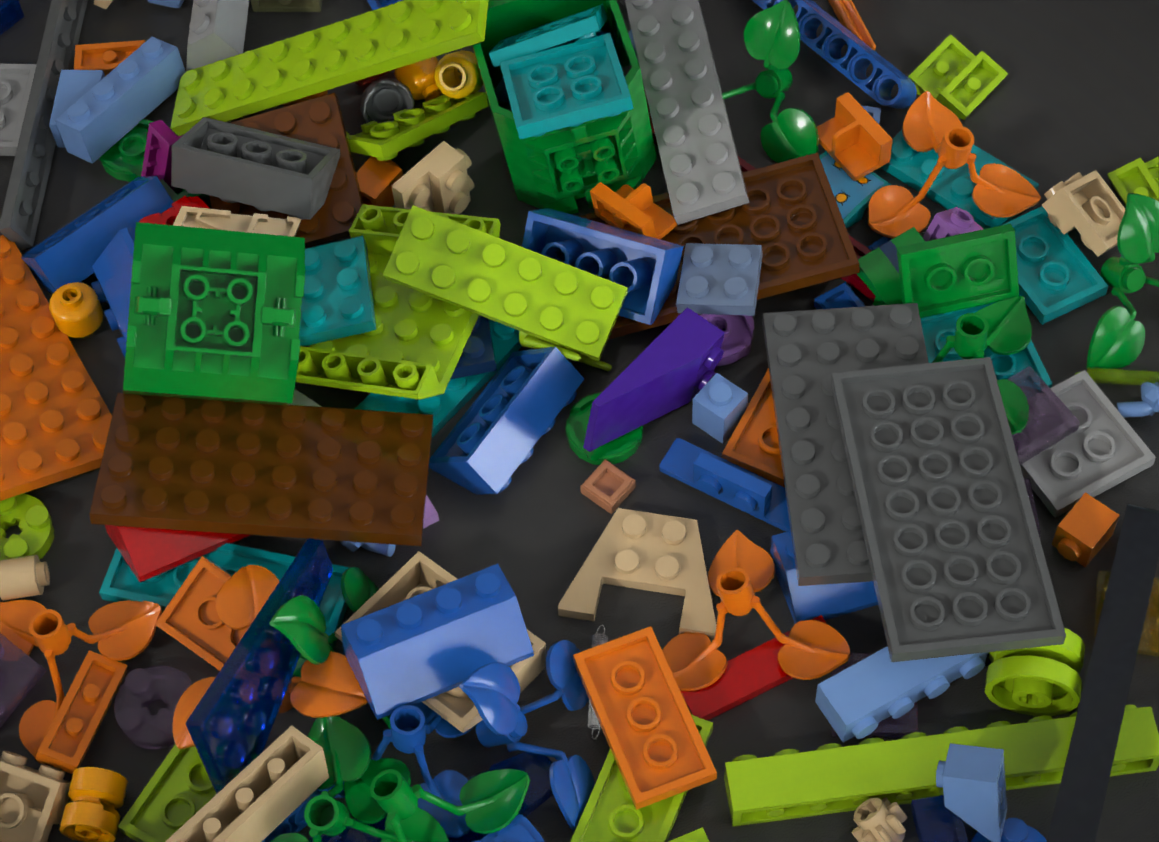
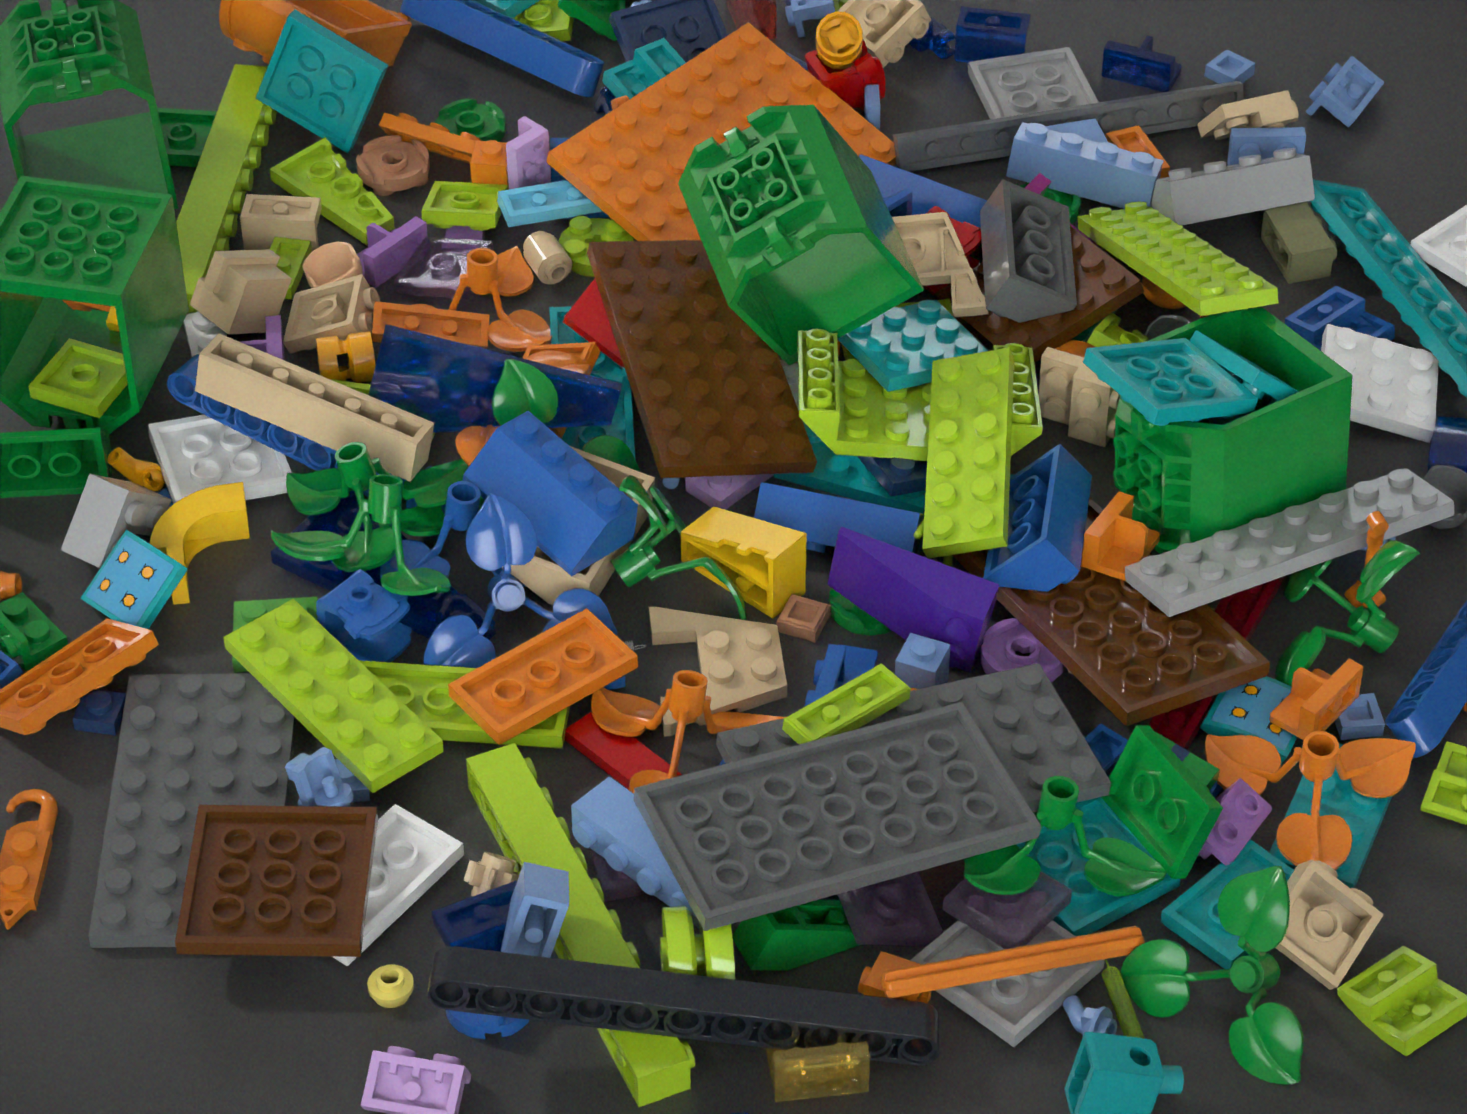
camera: 70 degrees right, 15 degrees down
sand blue plate [676,243,763,316] -> none
none -> green plant [611,475,747,620]
none -> yellow wedge [681,507,807,619]
none -> lime tile [782,663,911,744]
none -> orange axle [881,926,1145,998]
none -> orange piece [1344,511,1389,608]

